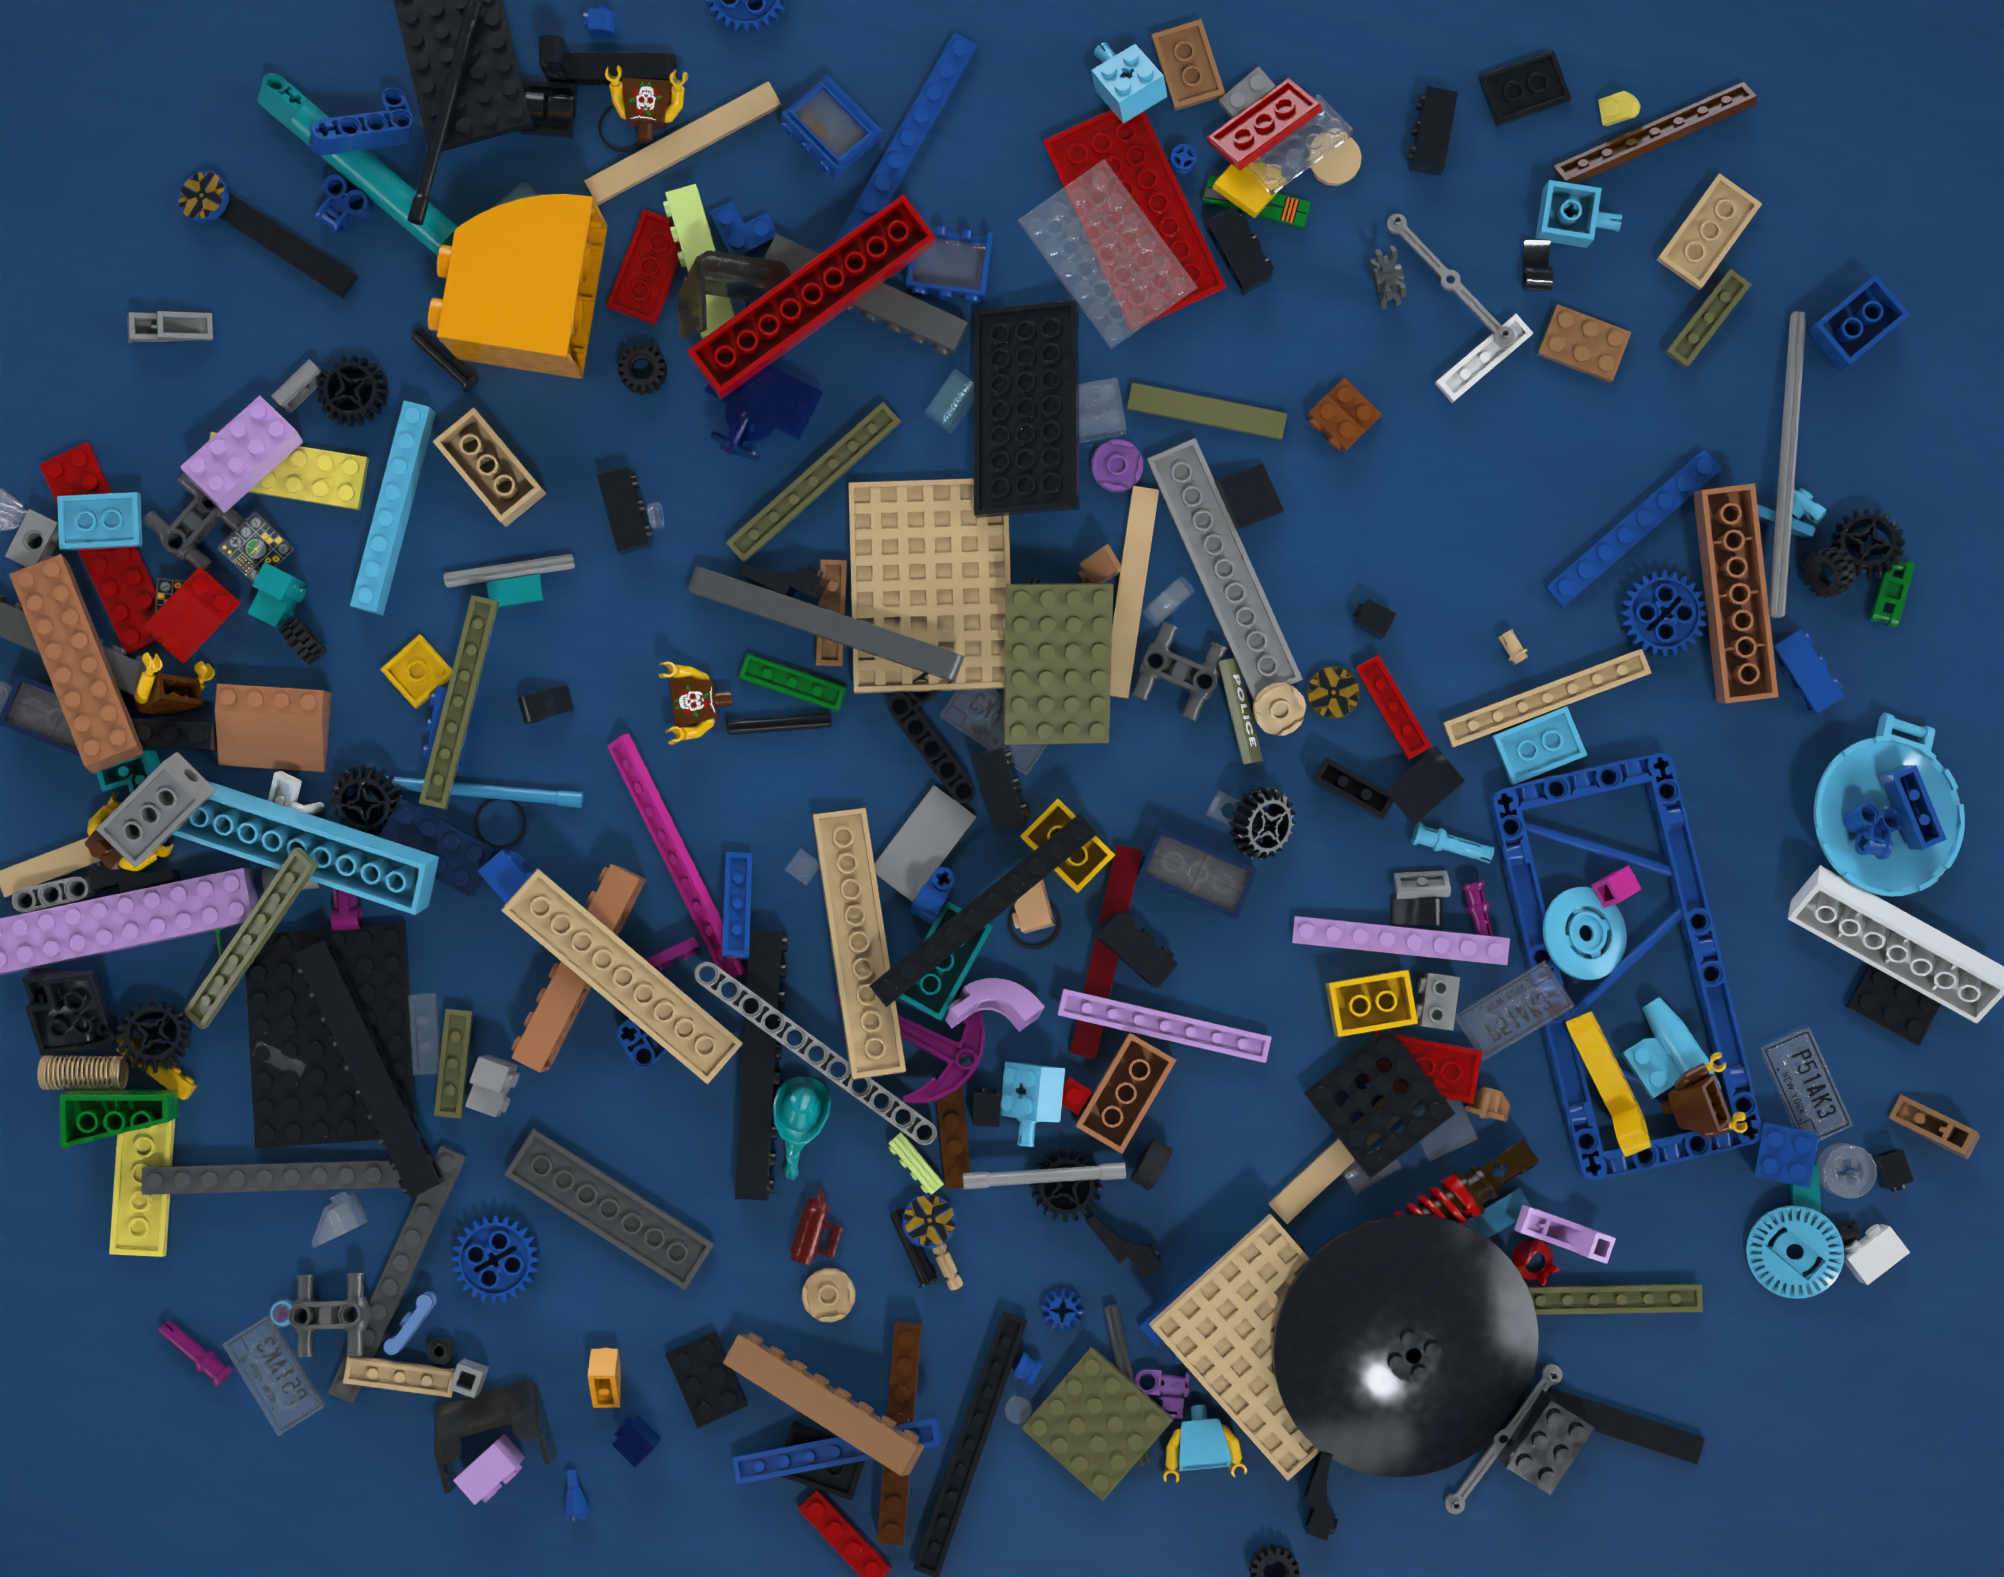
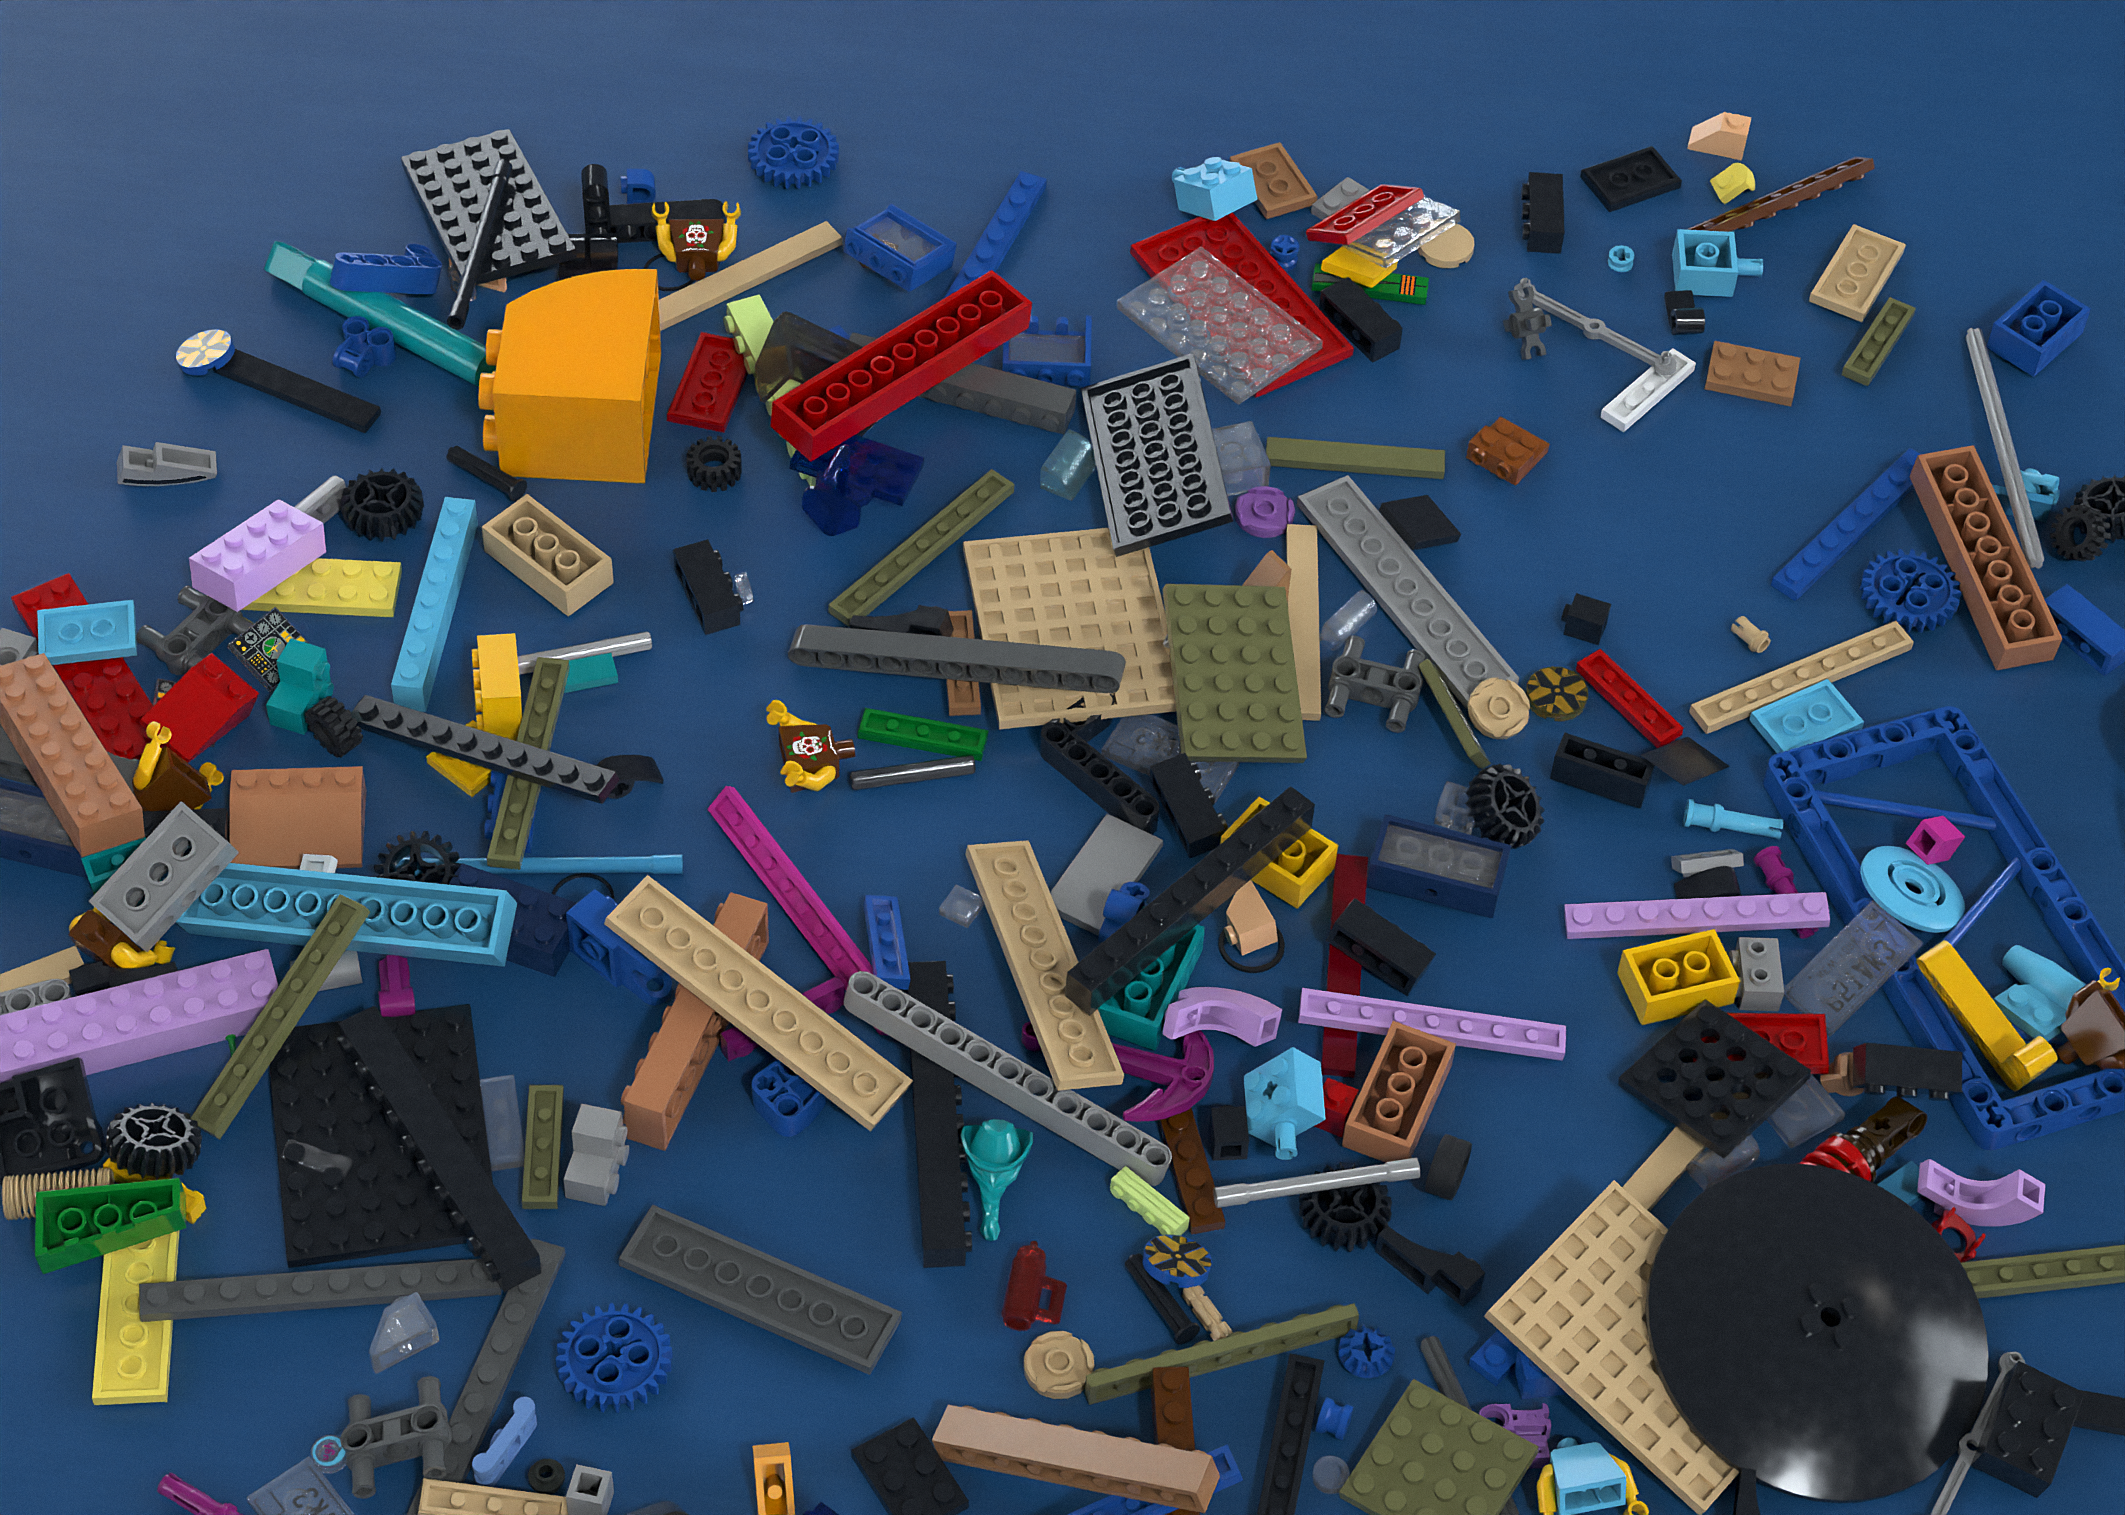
camera: 10 degrees left, 35 degrees down
none -> black plate [350,695,620,804]
none -> yellow brick [471,633,522,741]
none -> olive plate [1085,1303,1359,1405]
none -> medium azure bush [1608,245,1635,272]
none -> light nougat slope [1687,112,1752,160]
none -> black brick [1853,1043,1962,1101]

